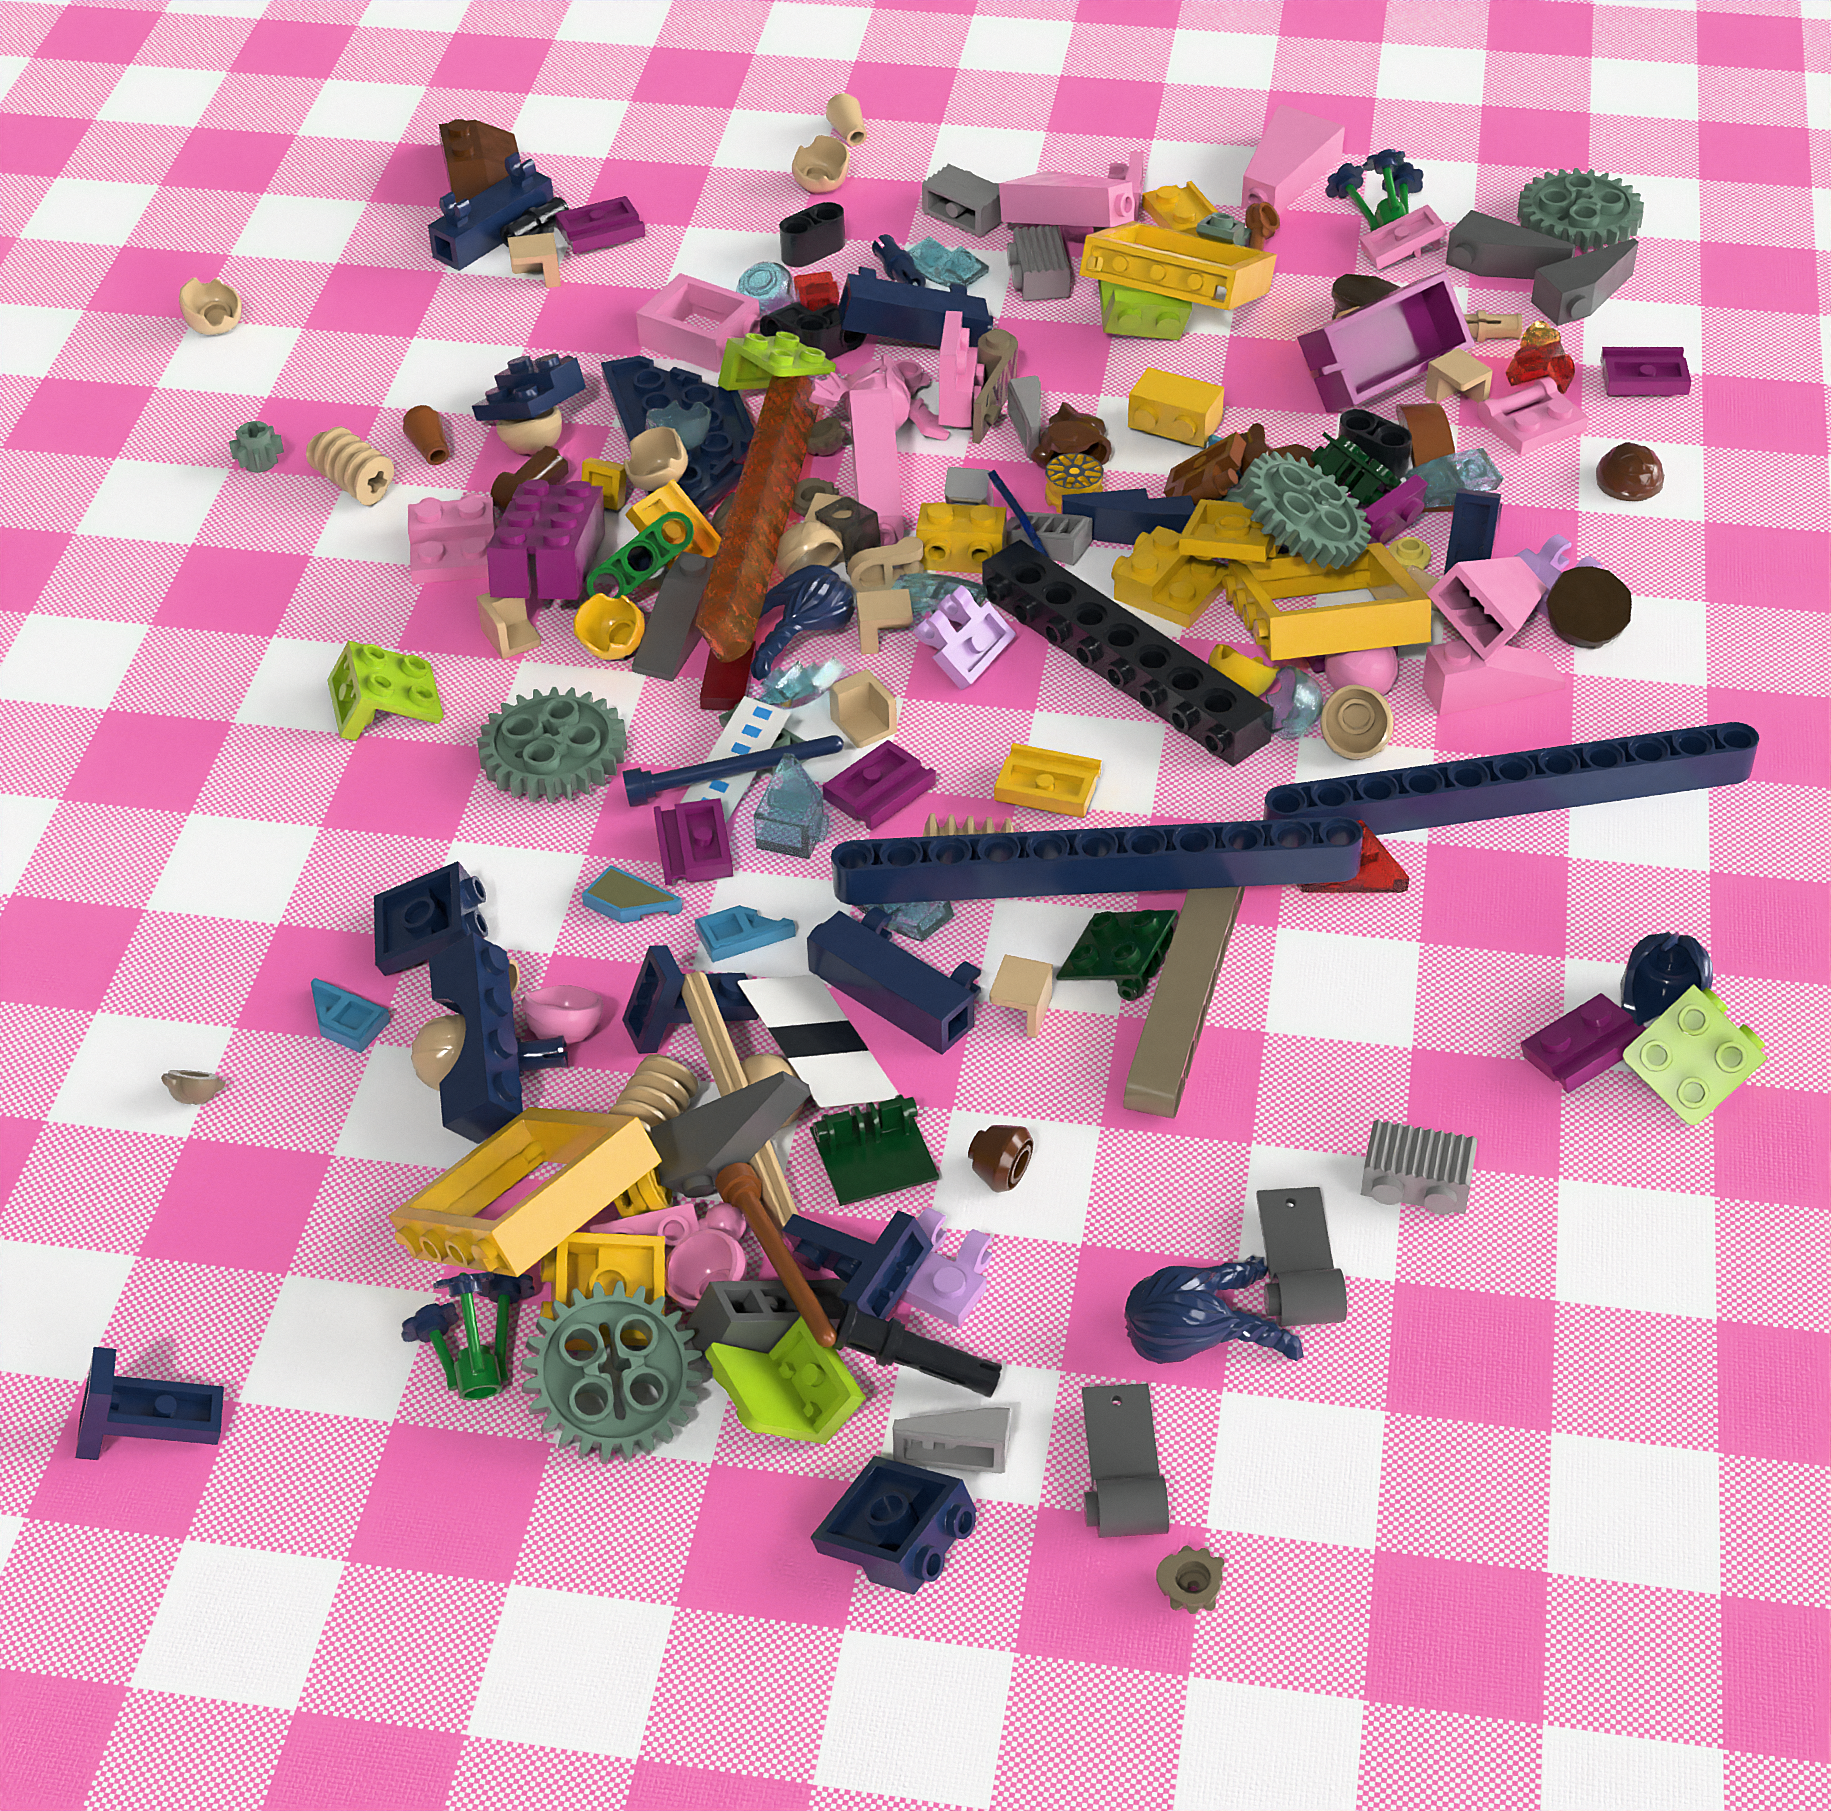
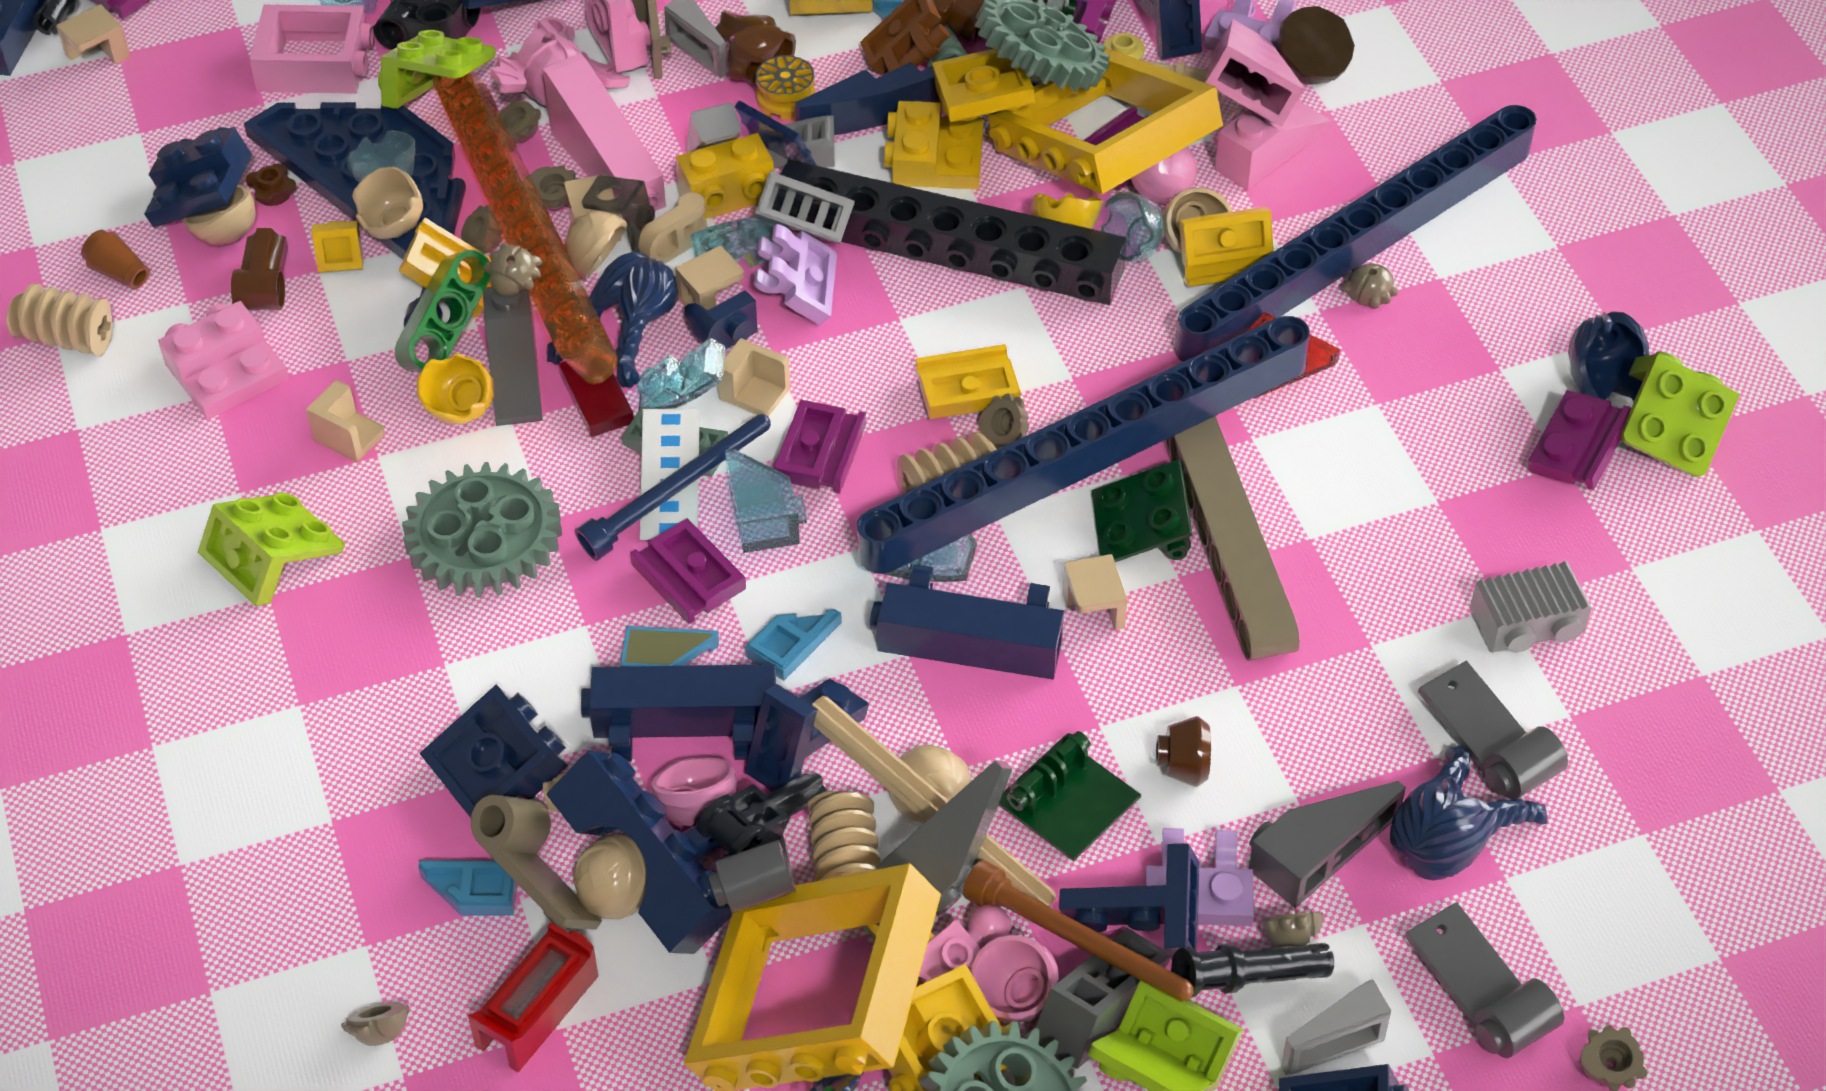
camera: 30 degrees left, 5 degrees up
magenta piece [487,479,605,600] -> none
white sticker [737,974,899,1108] -> none
none -> reddish brown plate [245,164,296,206]
none -> red window [468,922,599,1073]
none -> dark tan door [470,795,602,931]
none -> dark tan animal [484,243,542,297]
none -> dark blue brick [581,664,777,762]
none -> dark blue plate [684,290,758,354]
none -> black connector [696,773,827,857]
none -> dark grey door [709,836,796,913]
none -> light grey slope [755,171,855,244]
none -> dark tan animal [979,393,1030,450]
none -> yellow plate [1179,207,1274,287]
none -> dark grey slope [1248,781,1406,909]
none -> dark tan animal [1262,912,1324,947]
none -> dark tan animal [1341,263,1398,309]

